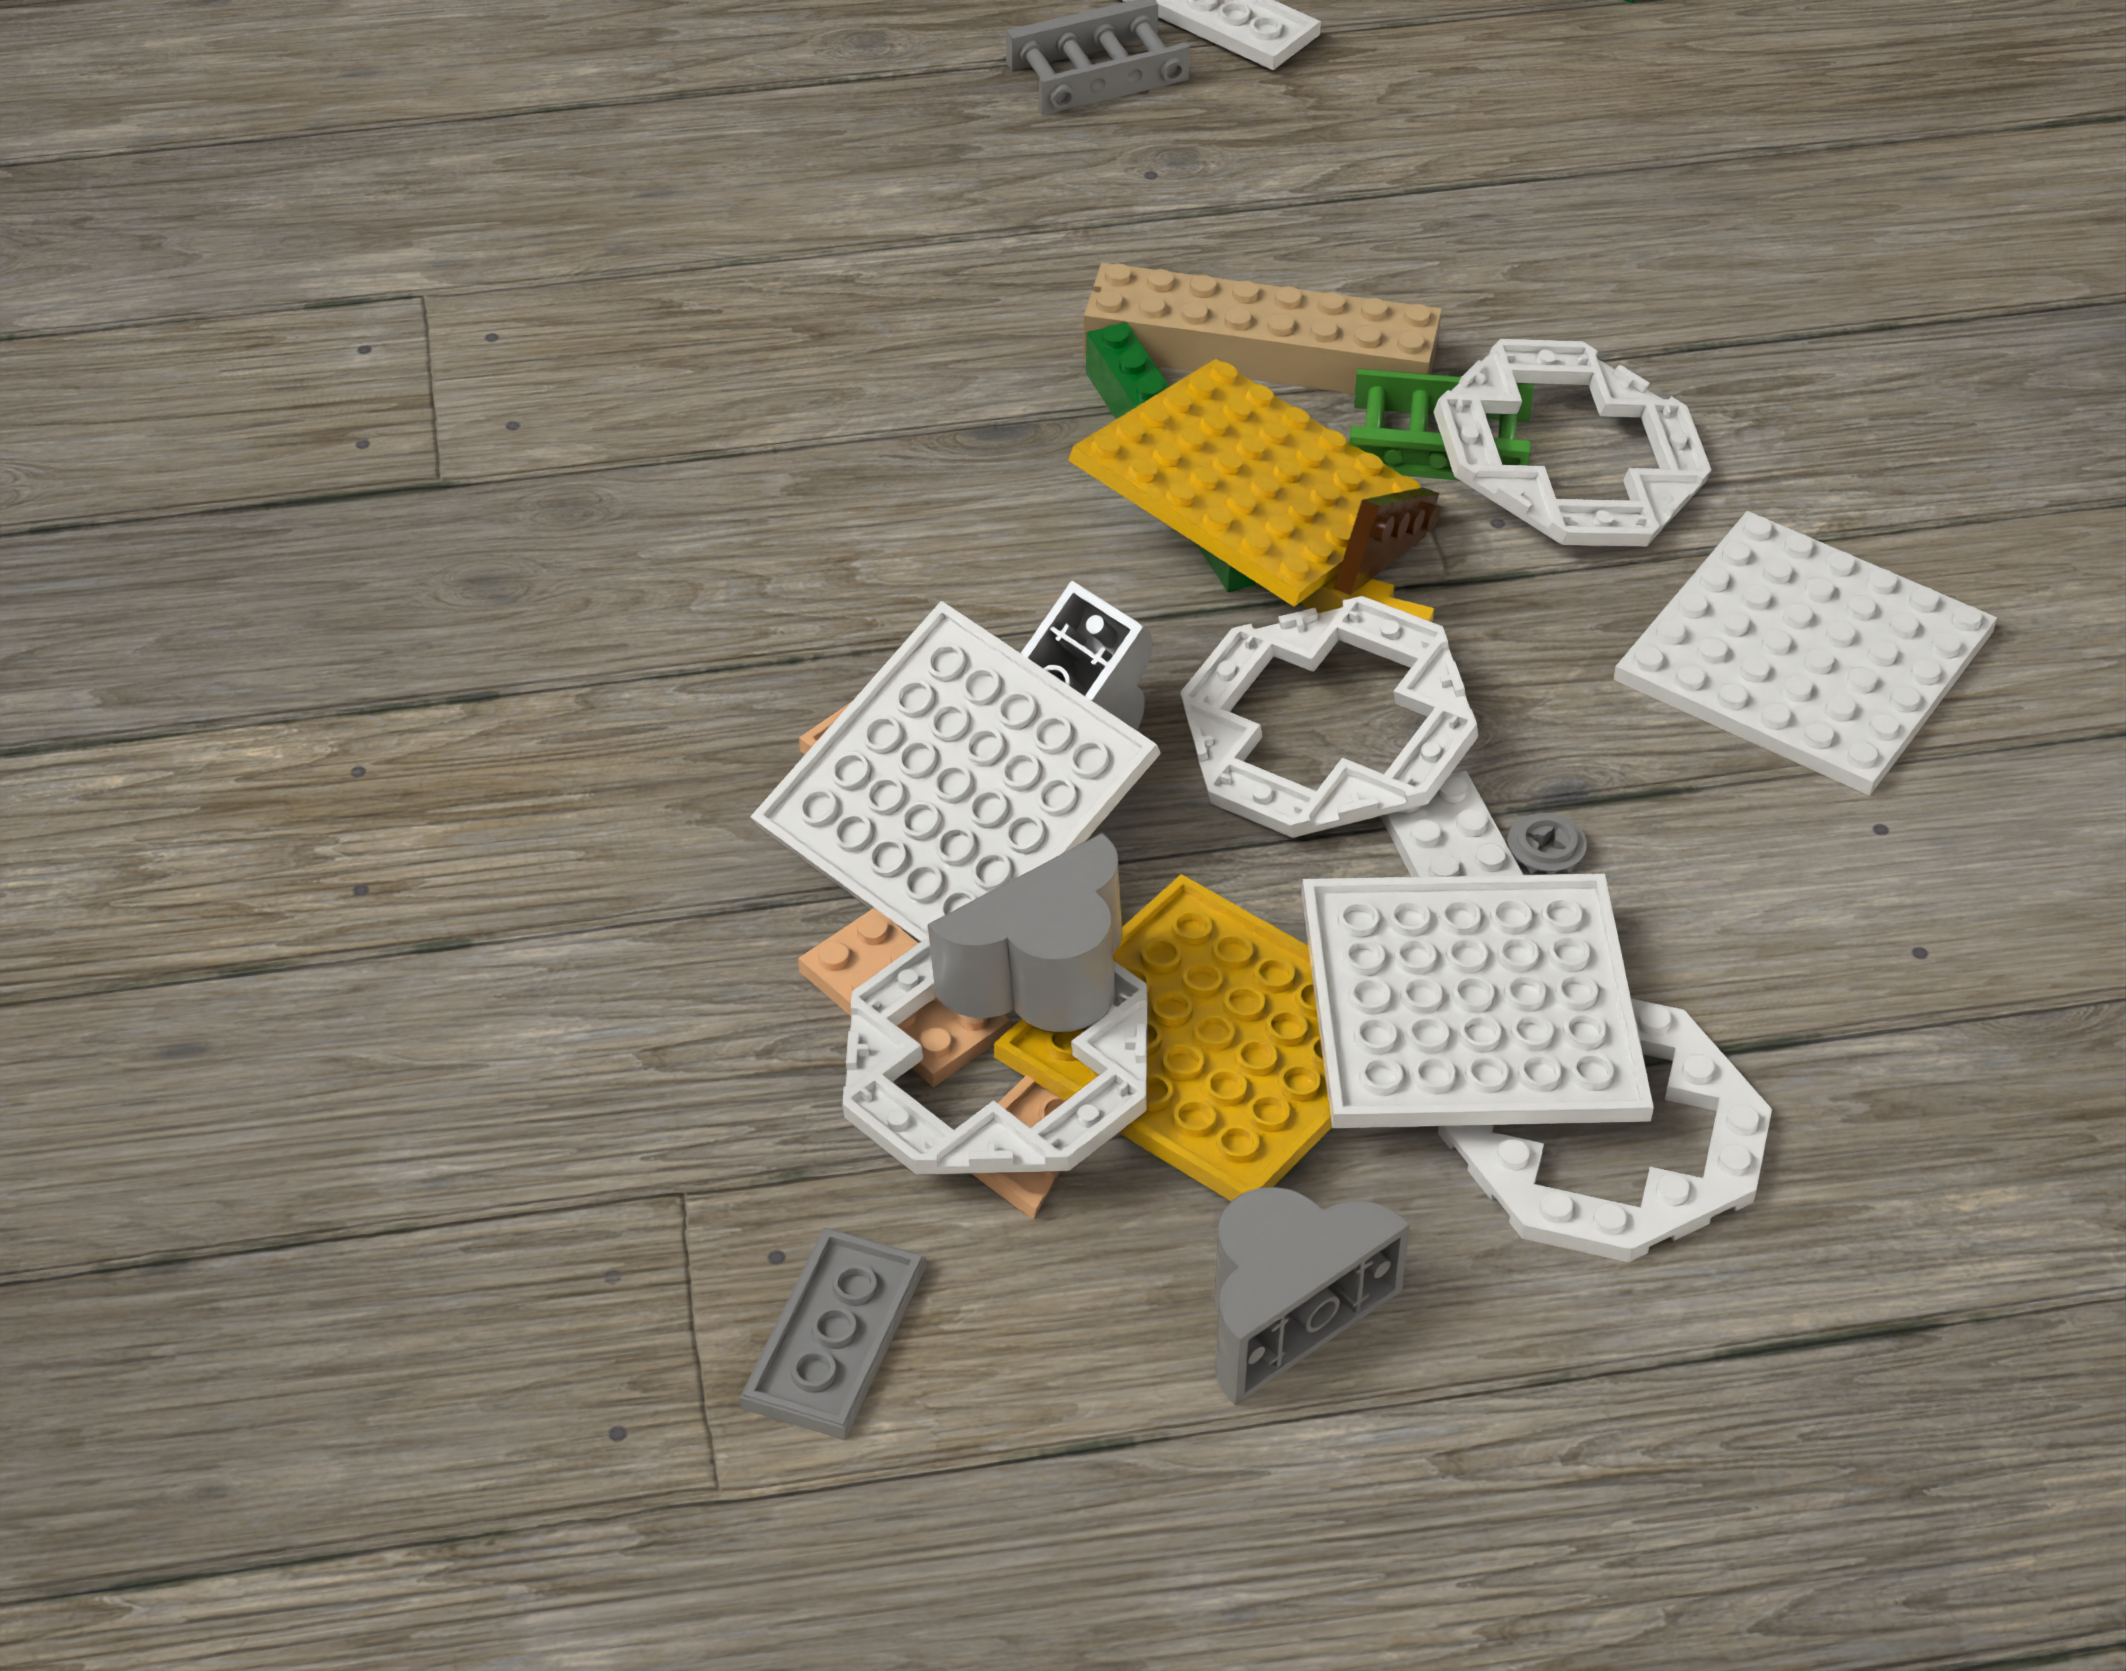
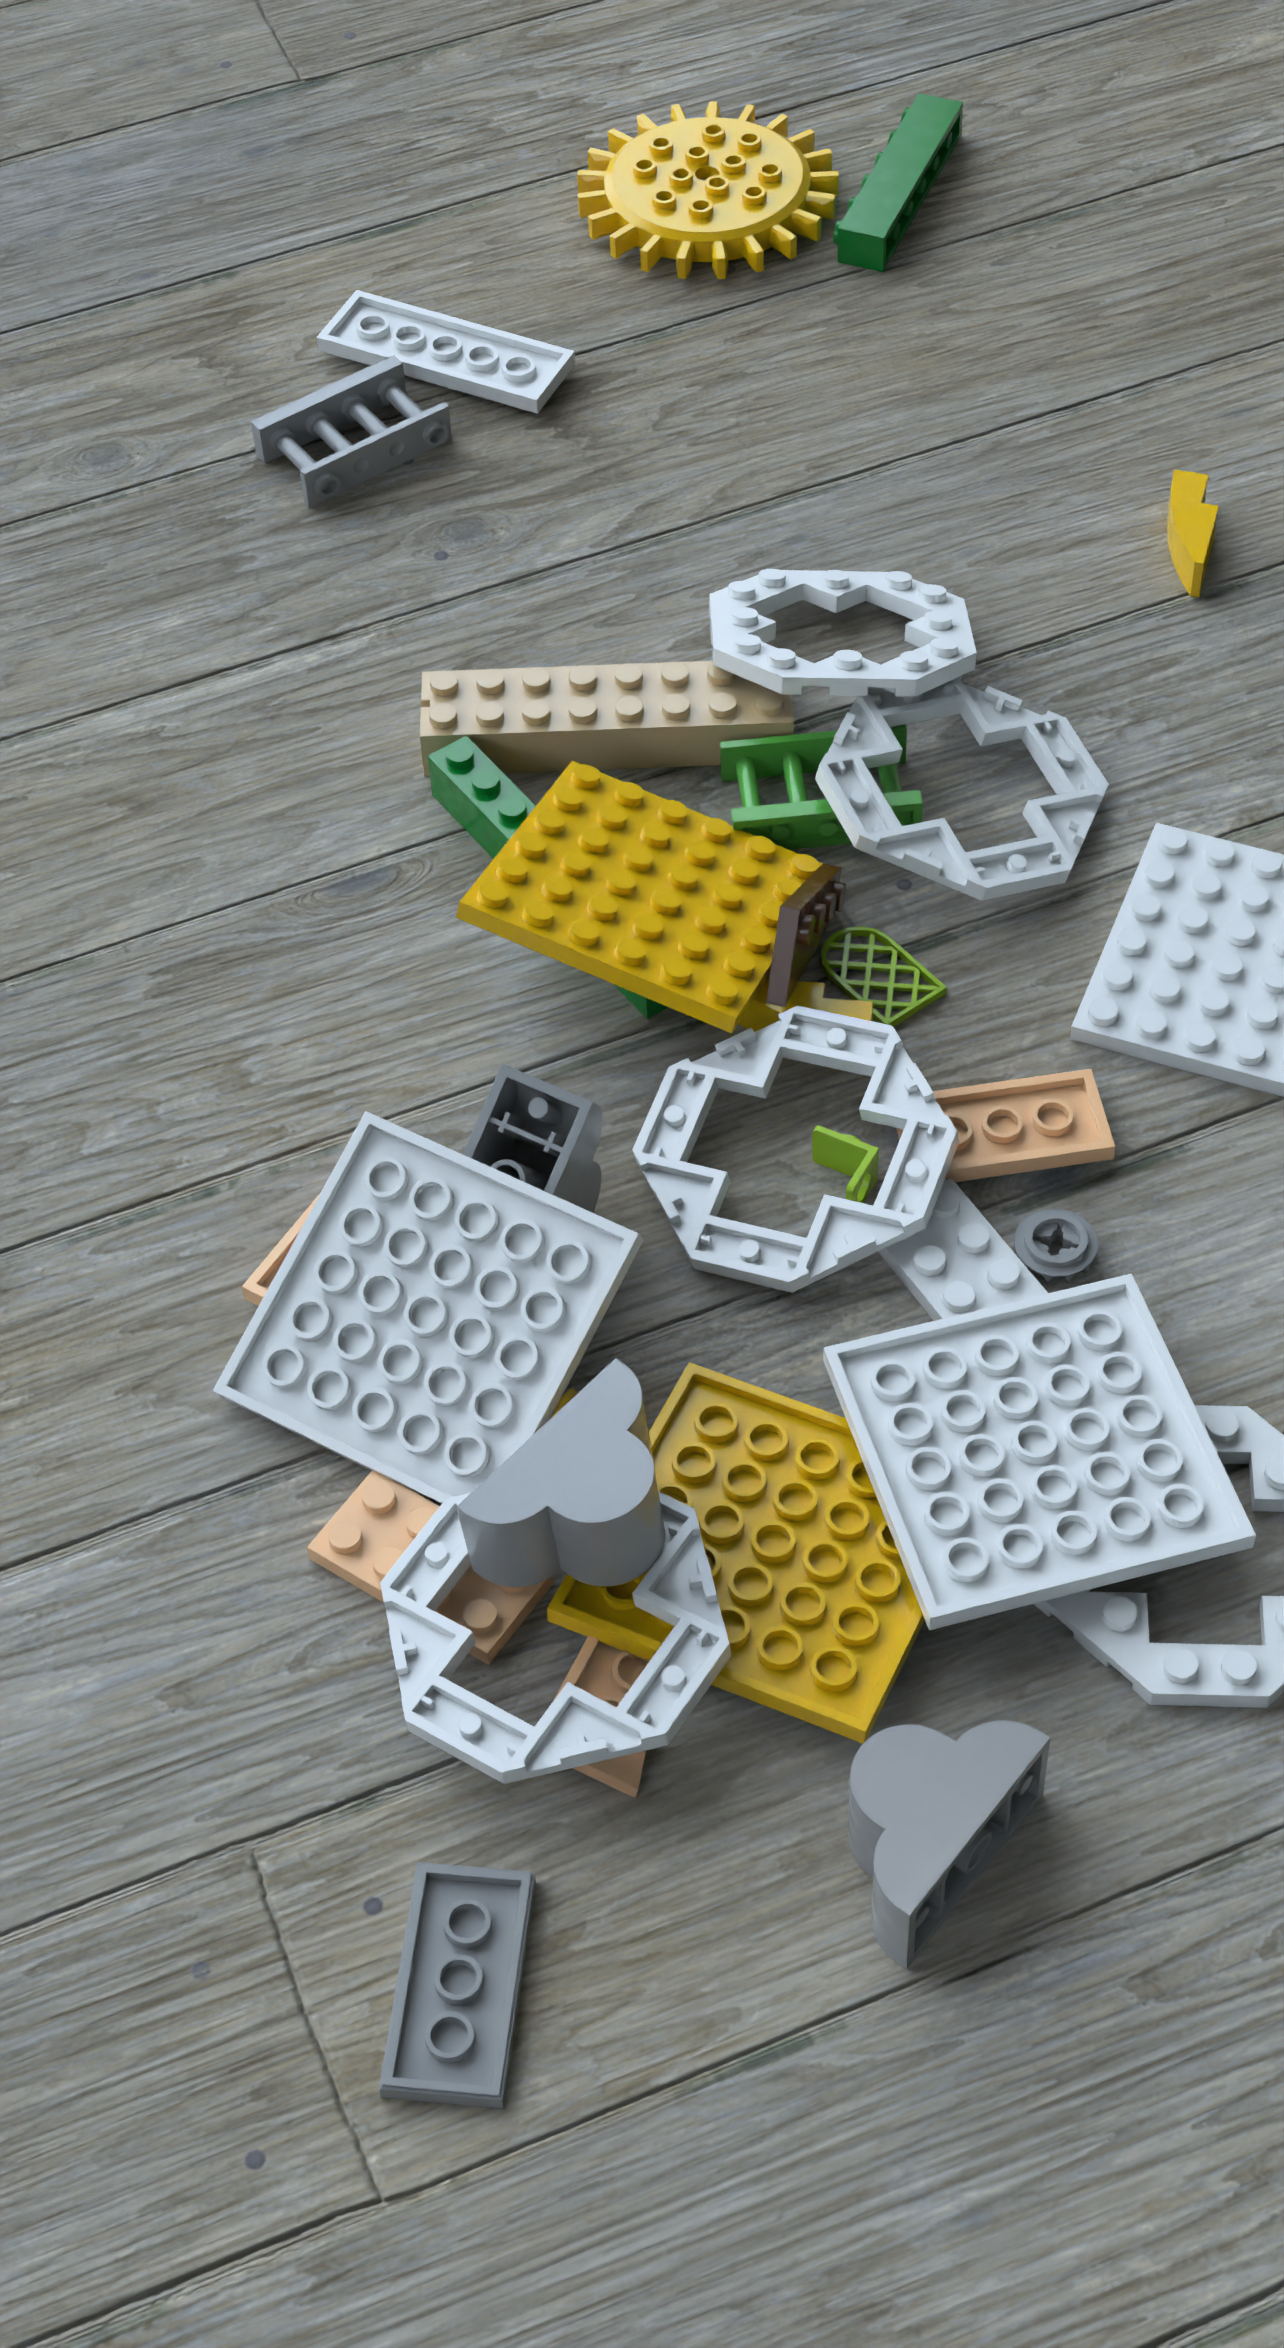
camera: 10 degrees left, 5 degrees up
none -> white plate [709,569,977,697]
none -> lime bracket [812,1125,879,1203]
none -> lime window [821,926,947,1027]
none -> light nougat plate [896,1069,1115,1182]
none -> yellow slope [1167,469,1219,598]

